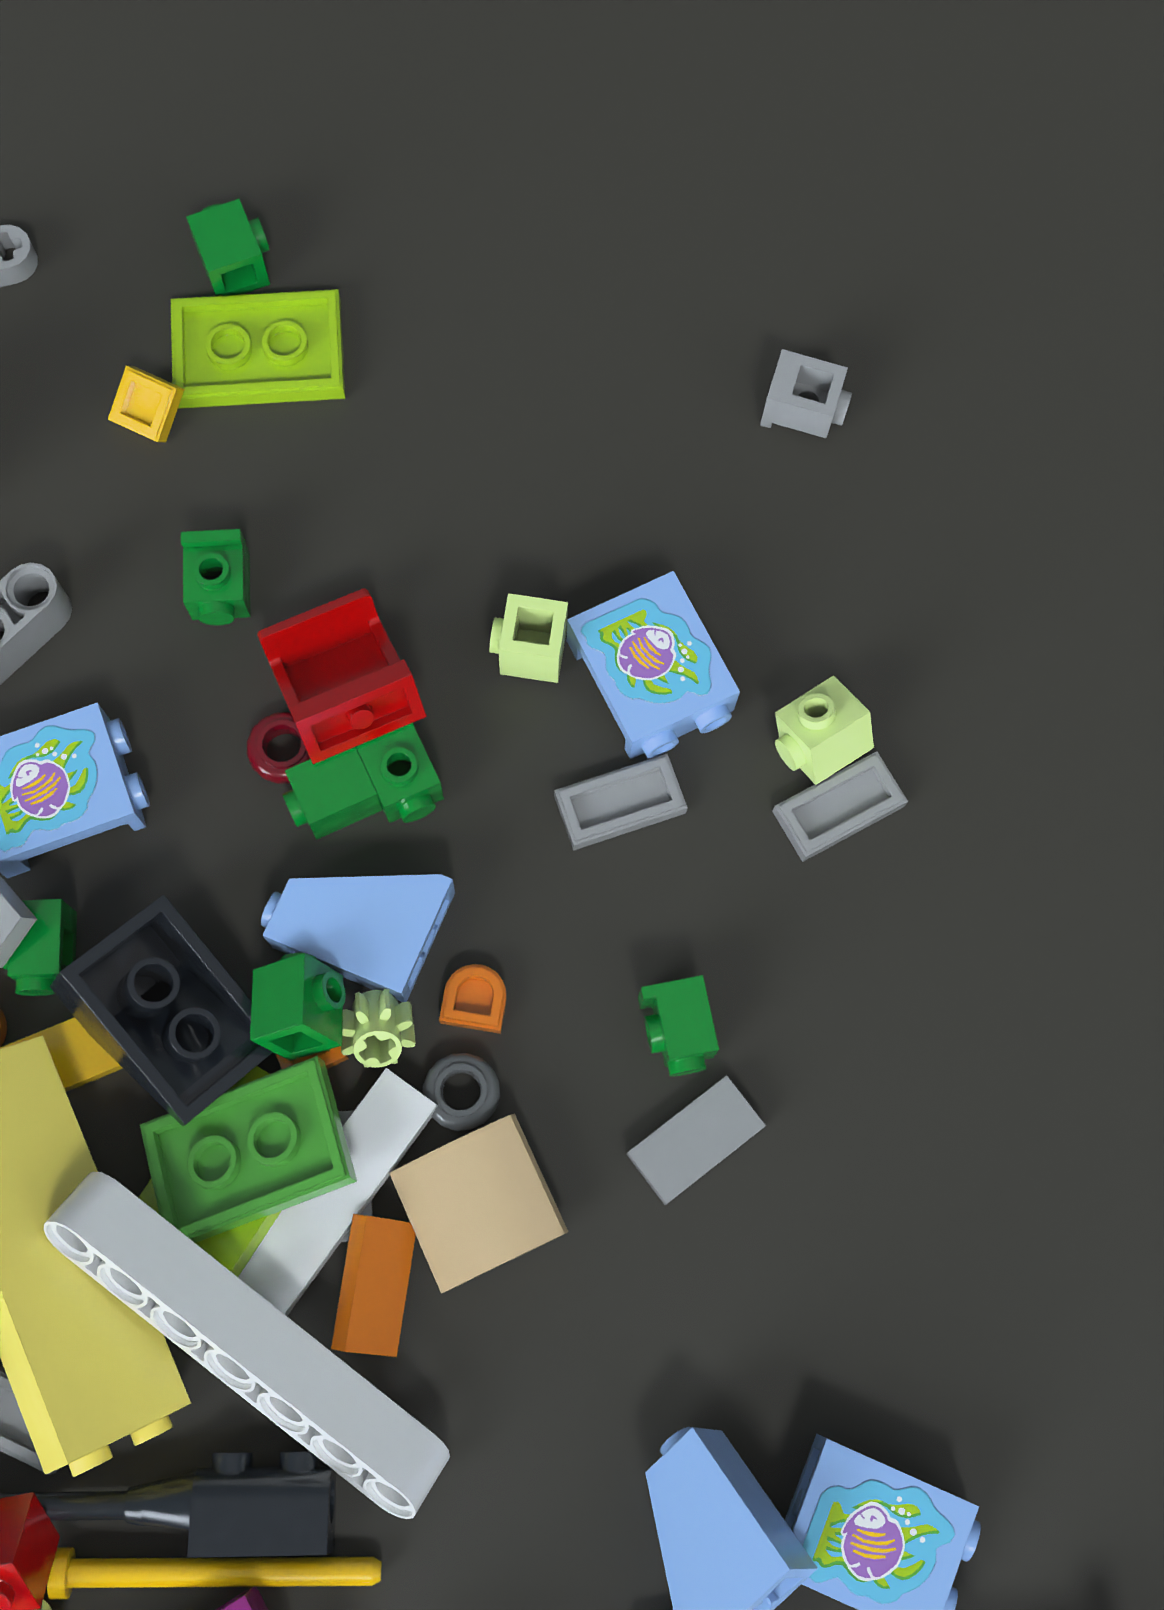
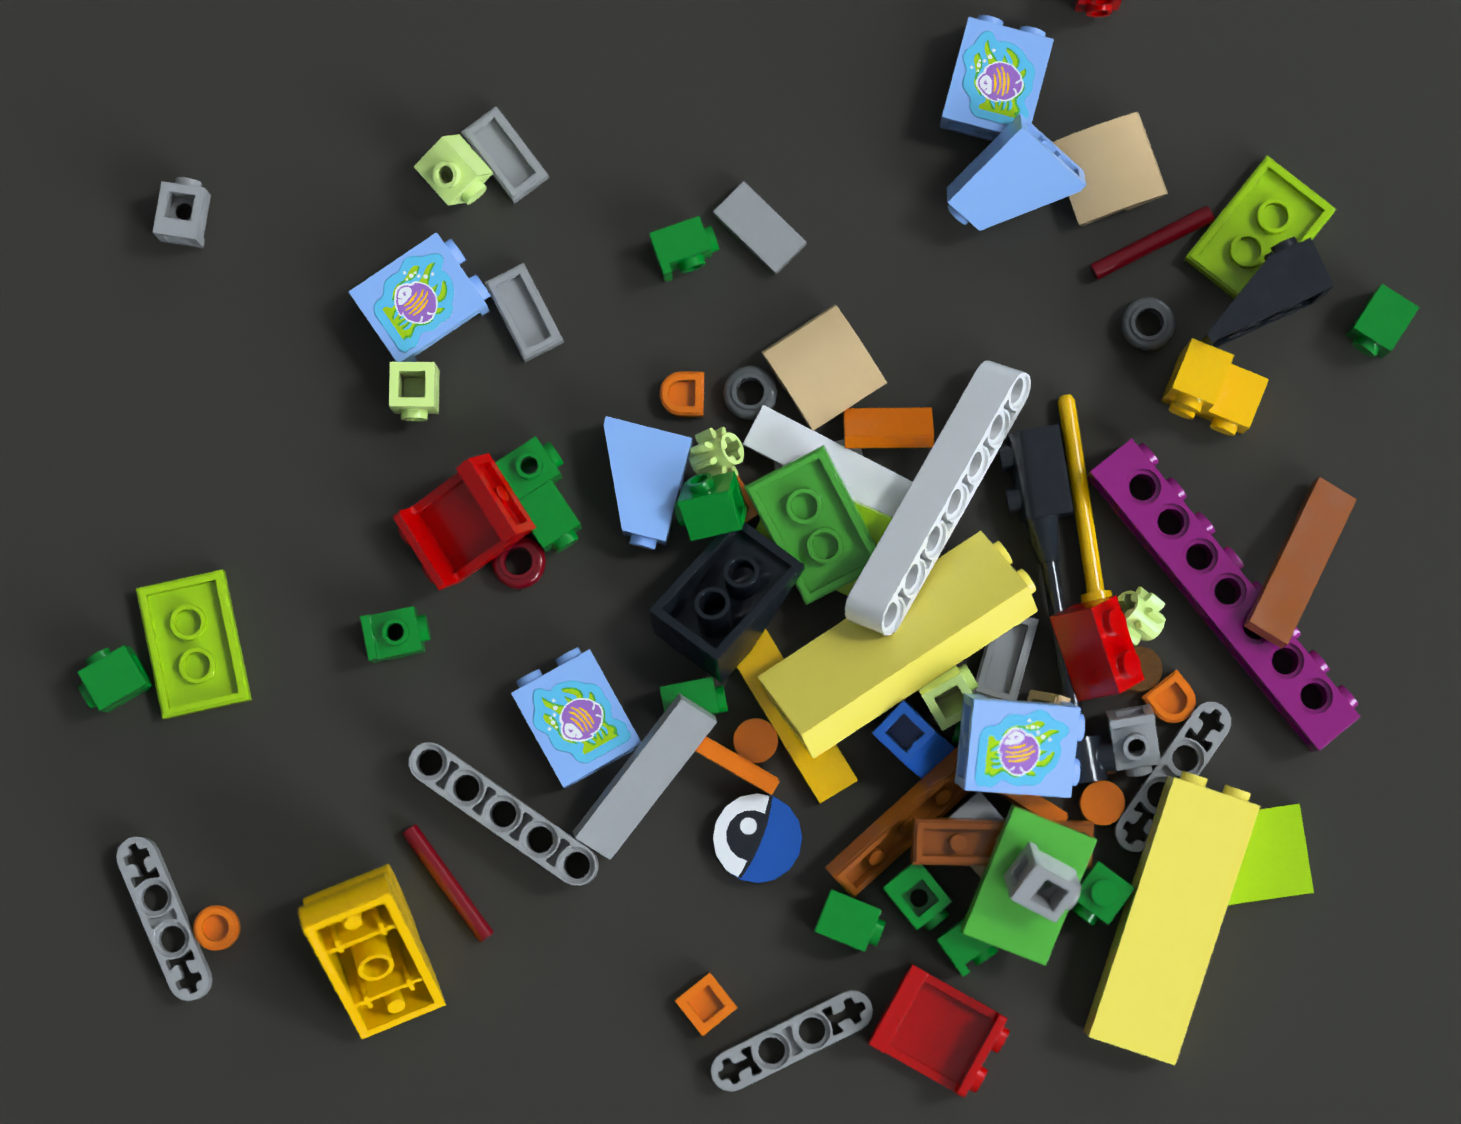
camera: 90 degrees left, 10 degrees up
yellow tile [108,365,185,442] -> none

